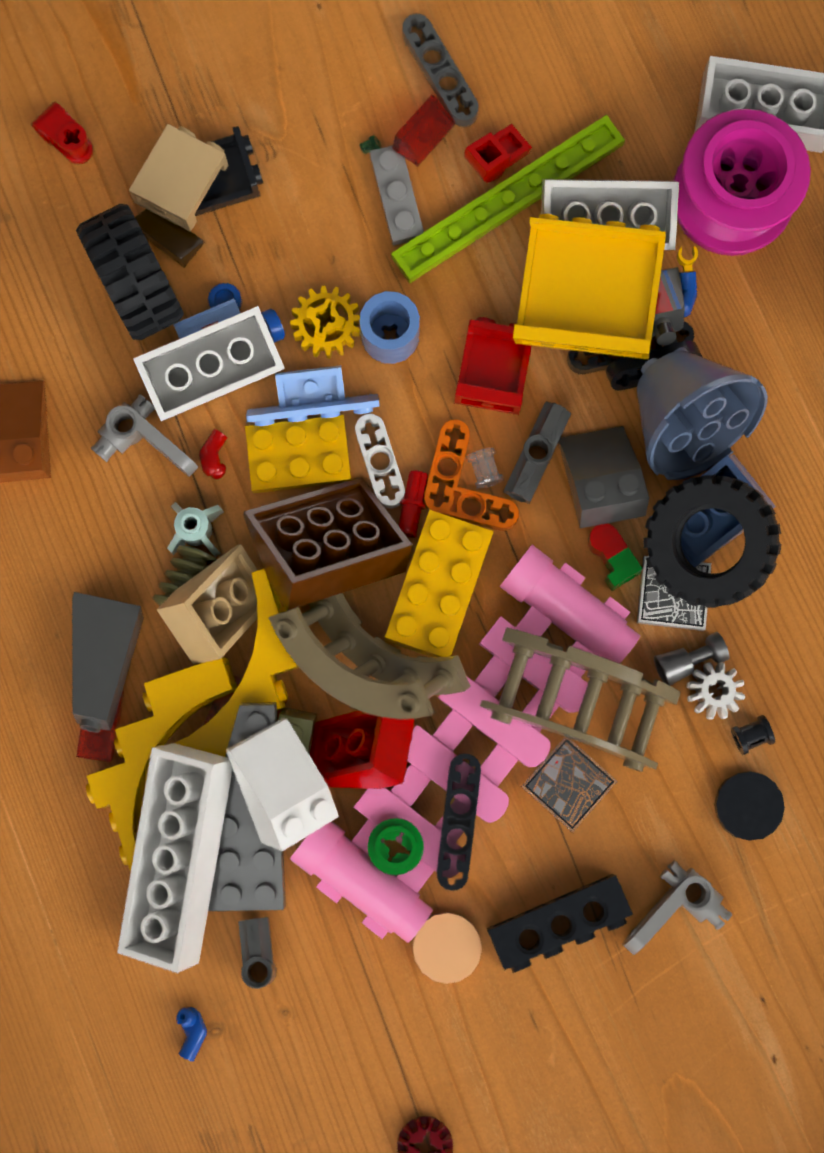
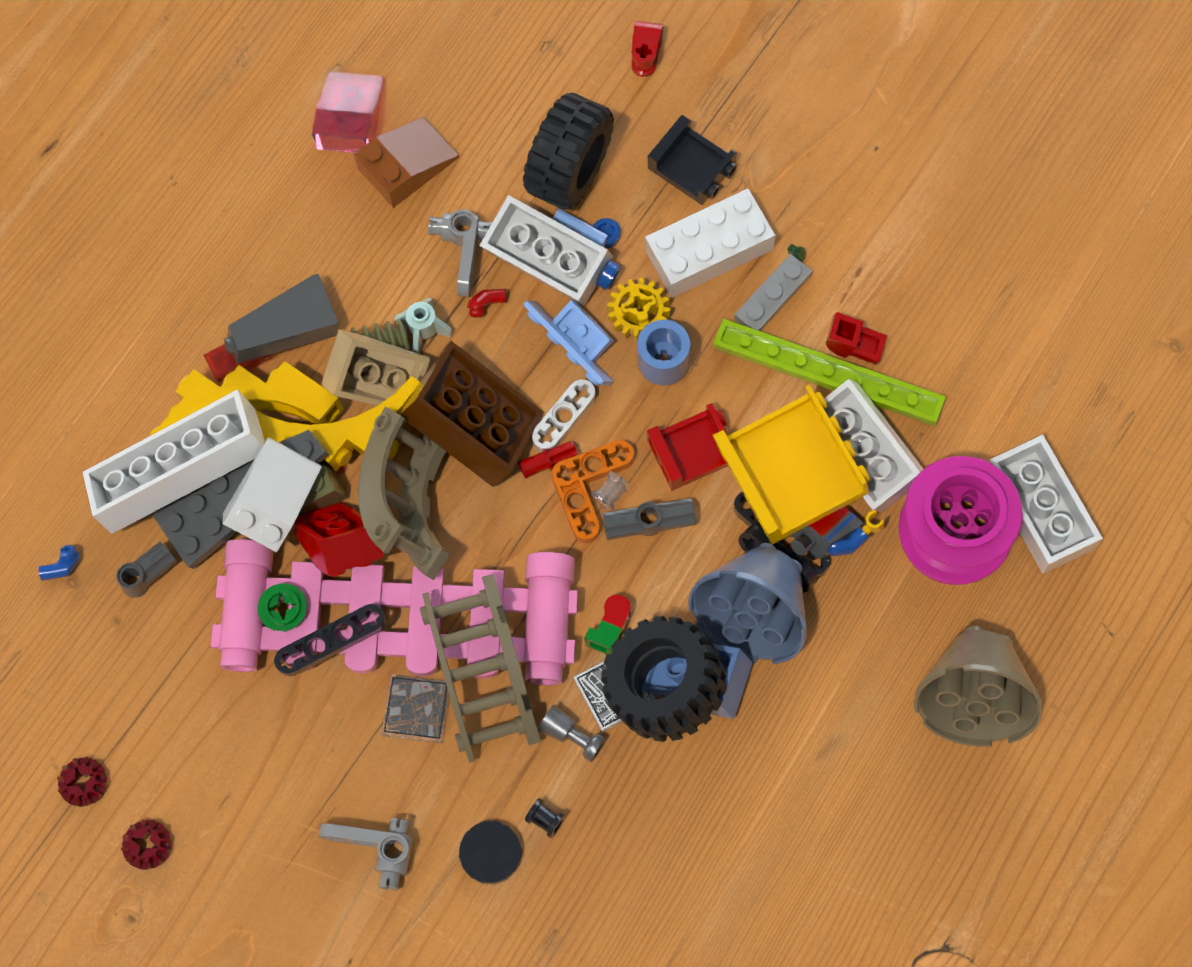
camera: 60 degrees right, 10 degrees down
tan panel [129,124,228,232] -> none
dark brown slope [135,209,205,267] -> none
yellow plate [245,415,351,493] -> none
yellow brick [385,510,494,658] -> none
clear red slope [392,95,455,167] -> none
dark grey beam [402,14,479,127] -> none
light nougat tile [413,913,482,984] -> none
black brick [486,874,633,973] -> none
dark grey slope [558,426,649,528] -> none
white gear [686,662,745,720] -> none
none -> dark red gear [121,819,172,870]
none -> white brick [645,189,775,298]

